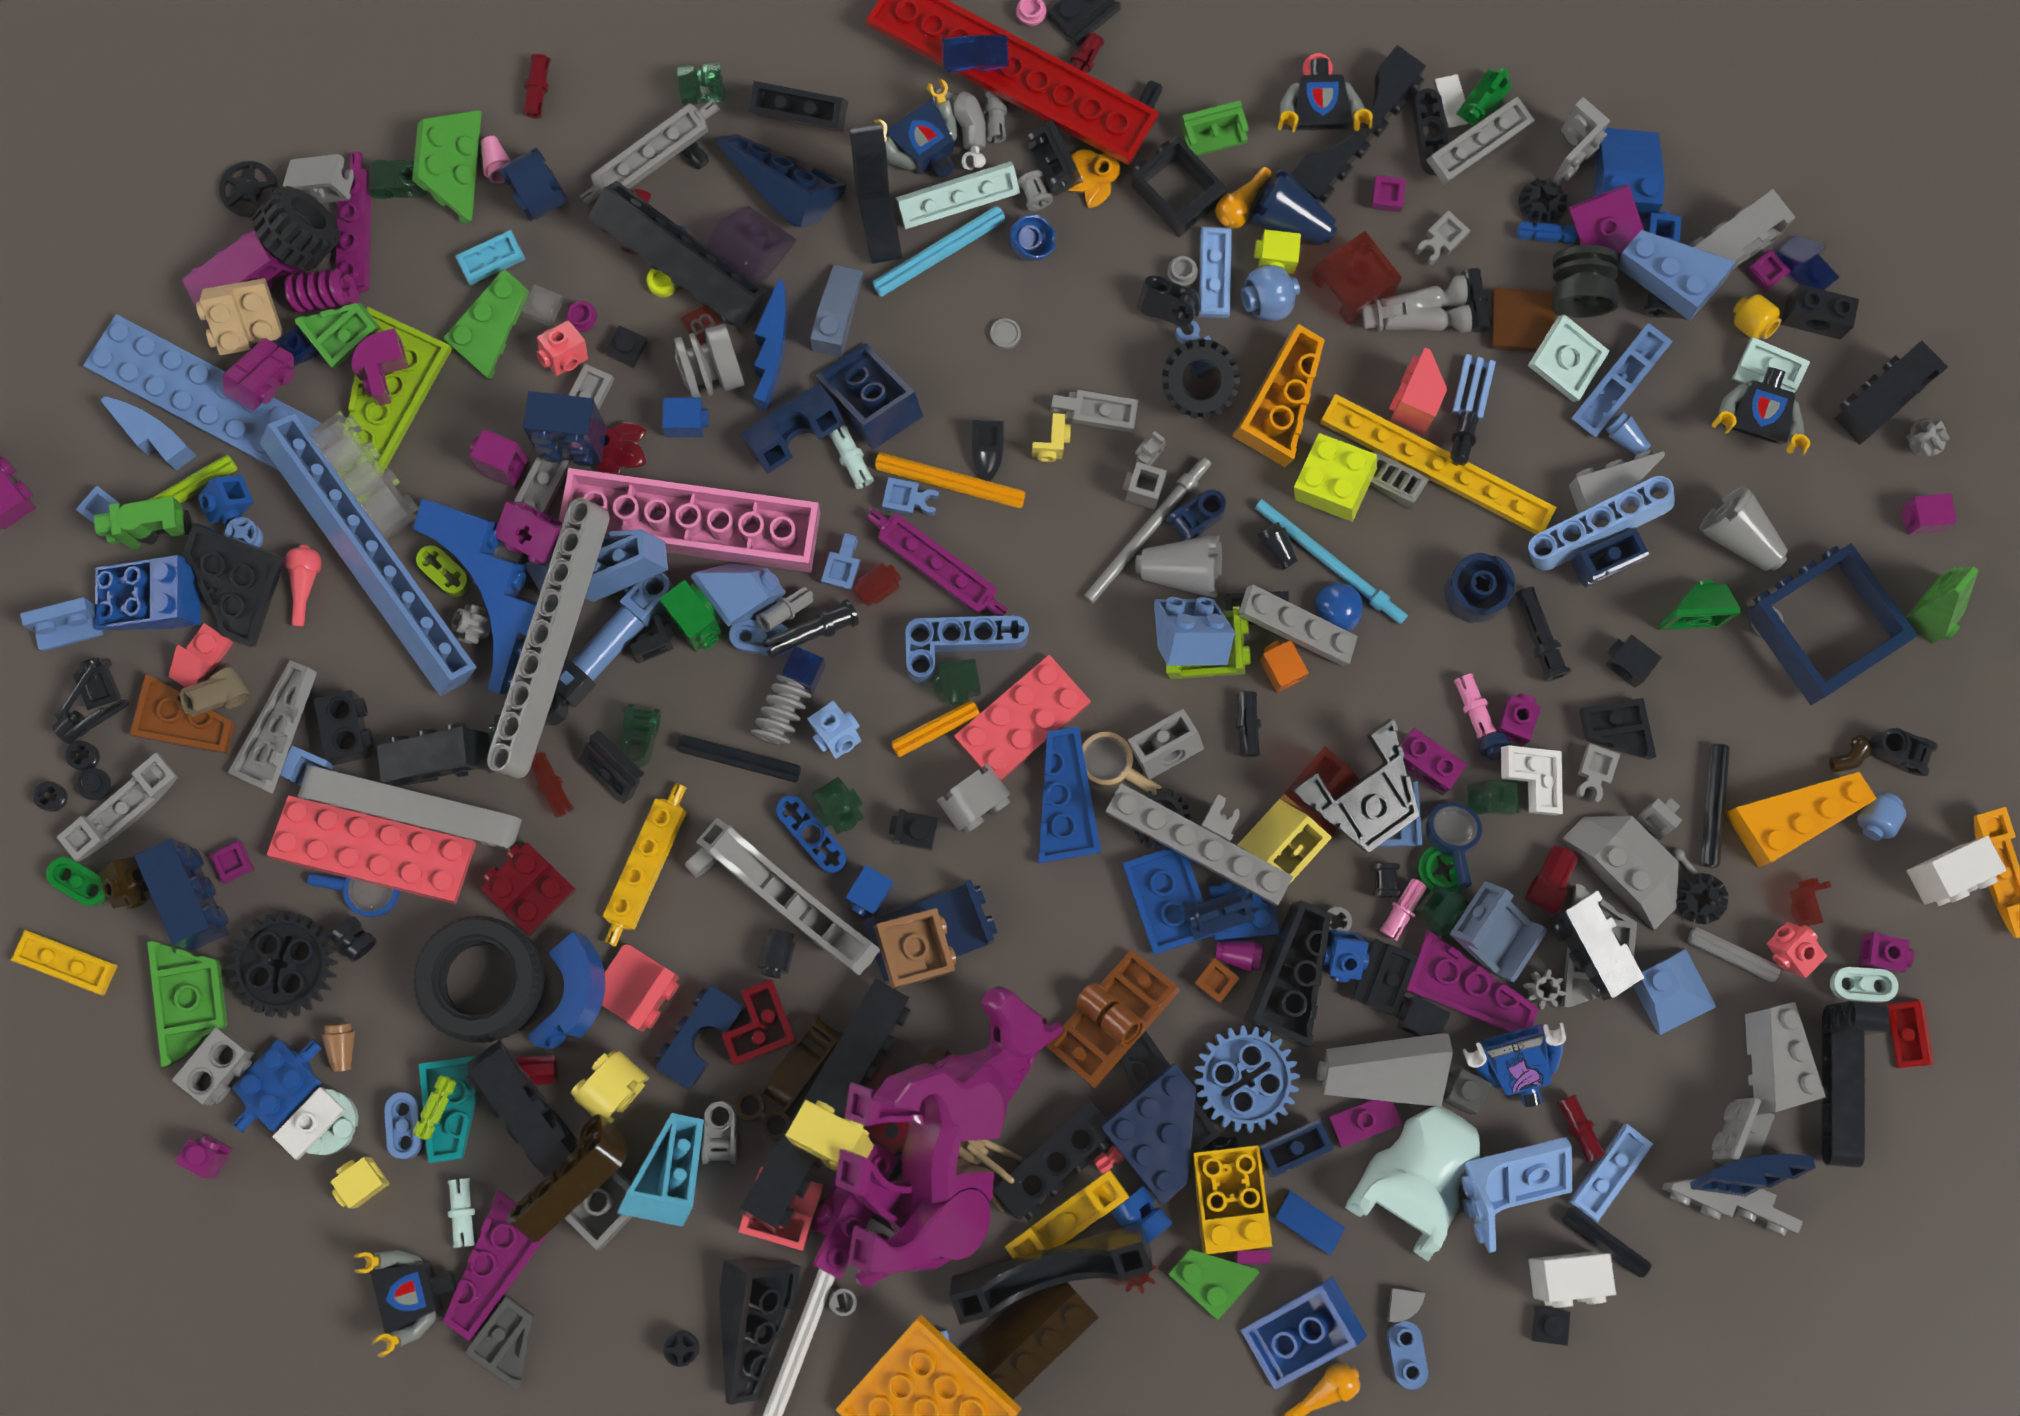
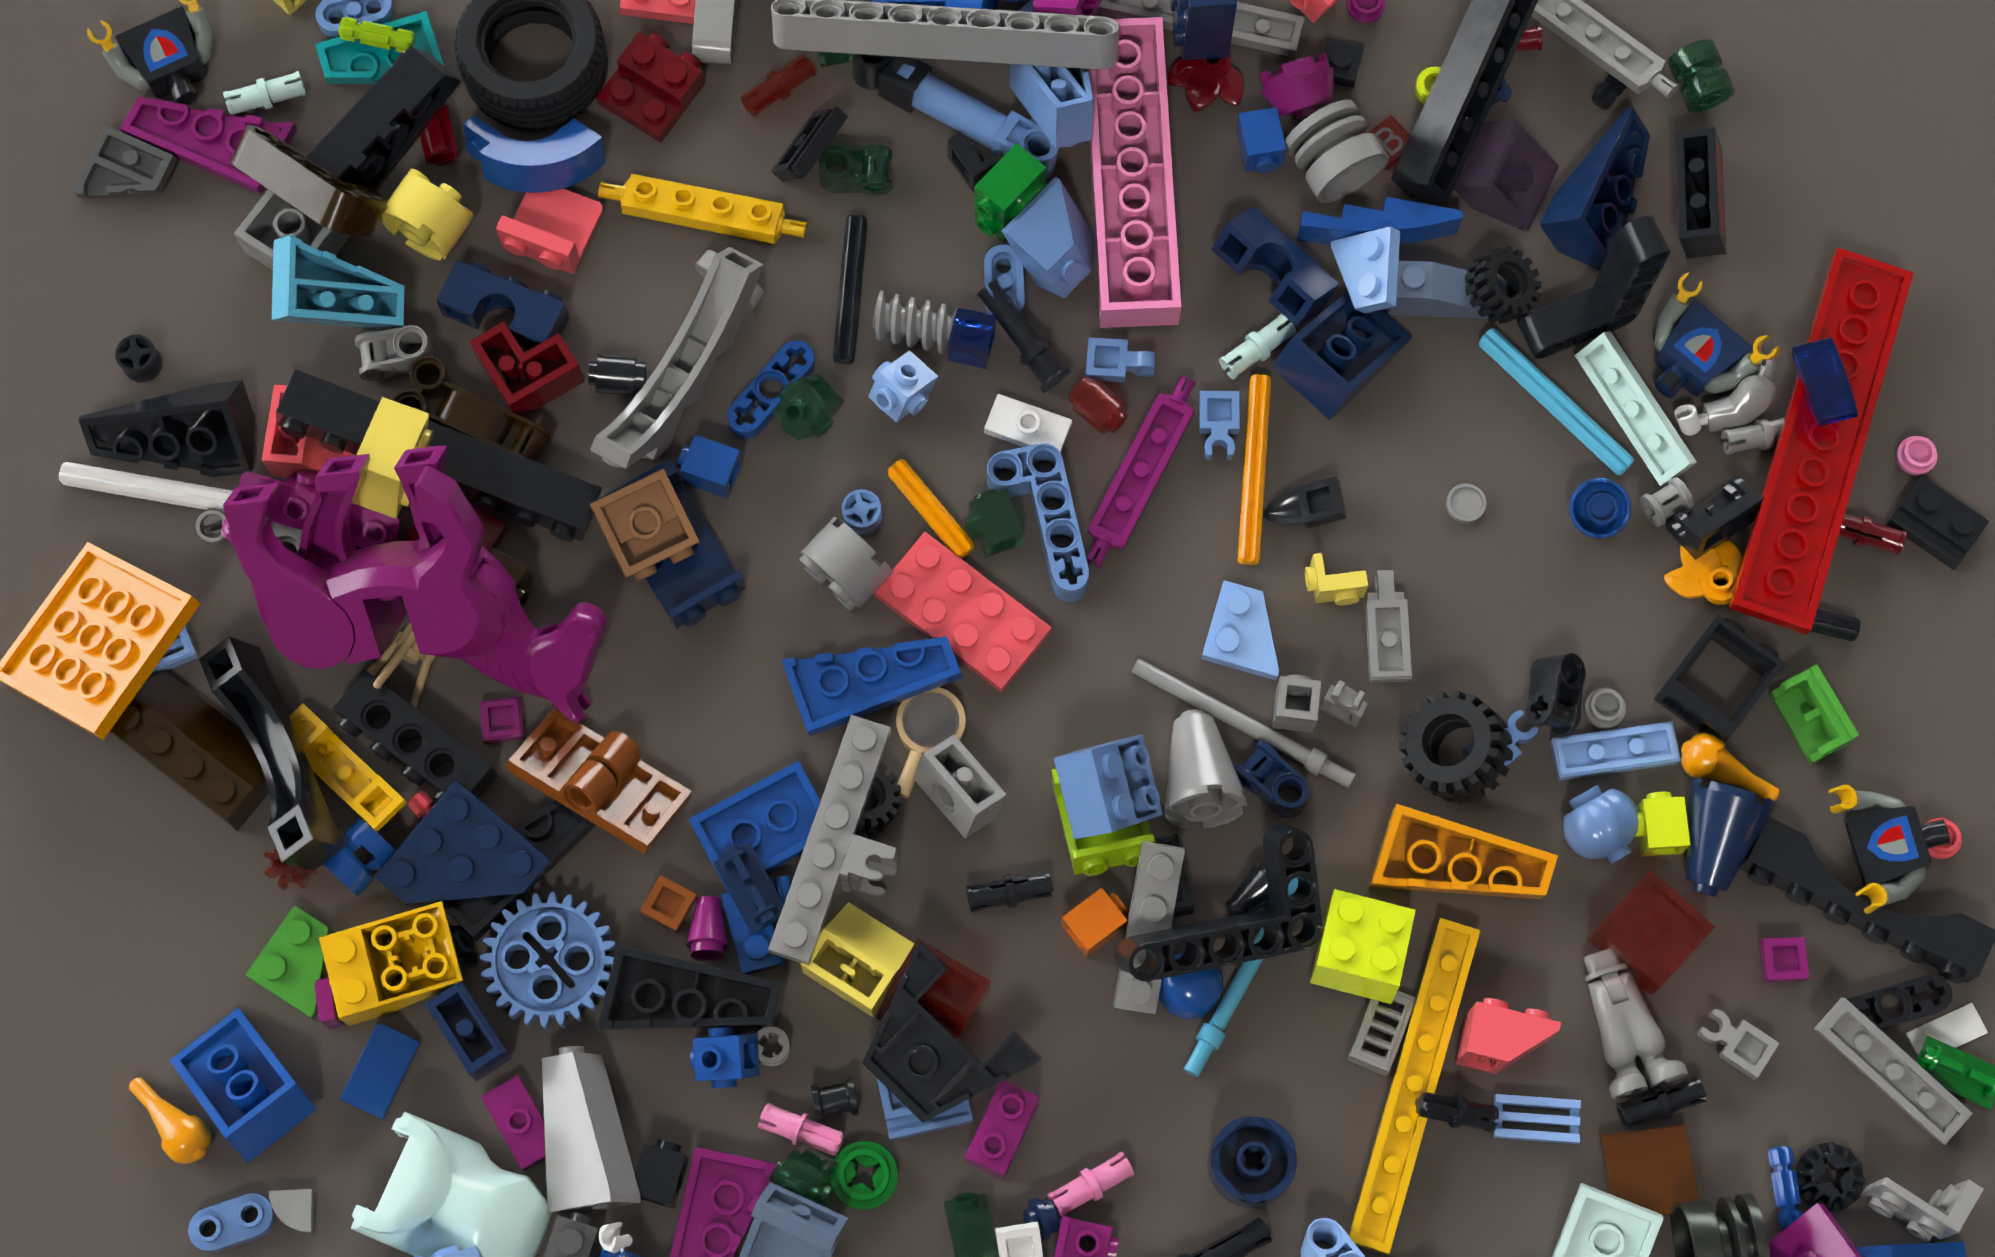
camera: 85 degrees right, 5 degrees down
light grey axle [756,587,813,632] -> none
black bracket [889,809,938,851] -> none
black plate [1351,938,1419,1017] -> none
piece [1425,802,1482,888] -> none
none -> magenta tile [479,696,526,744]
none -> medium blue wheel [841,489,883,536]
none -> white plate [984,394,1072,453]
none -> black beam [1115,824,1323,981]
none -> light blue wing [1201,580,1279,681]
none -> magenta cone [1259,53,1334,120]
none -> light blue wing [1331,226,1400,313]
none -> black tyre [1465,246,1542,324]

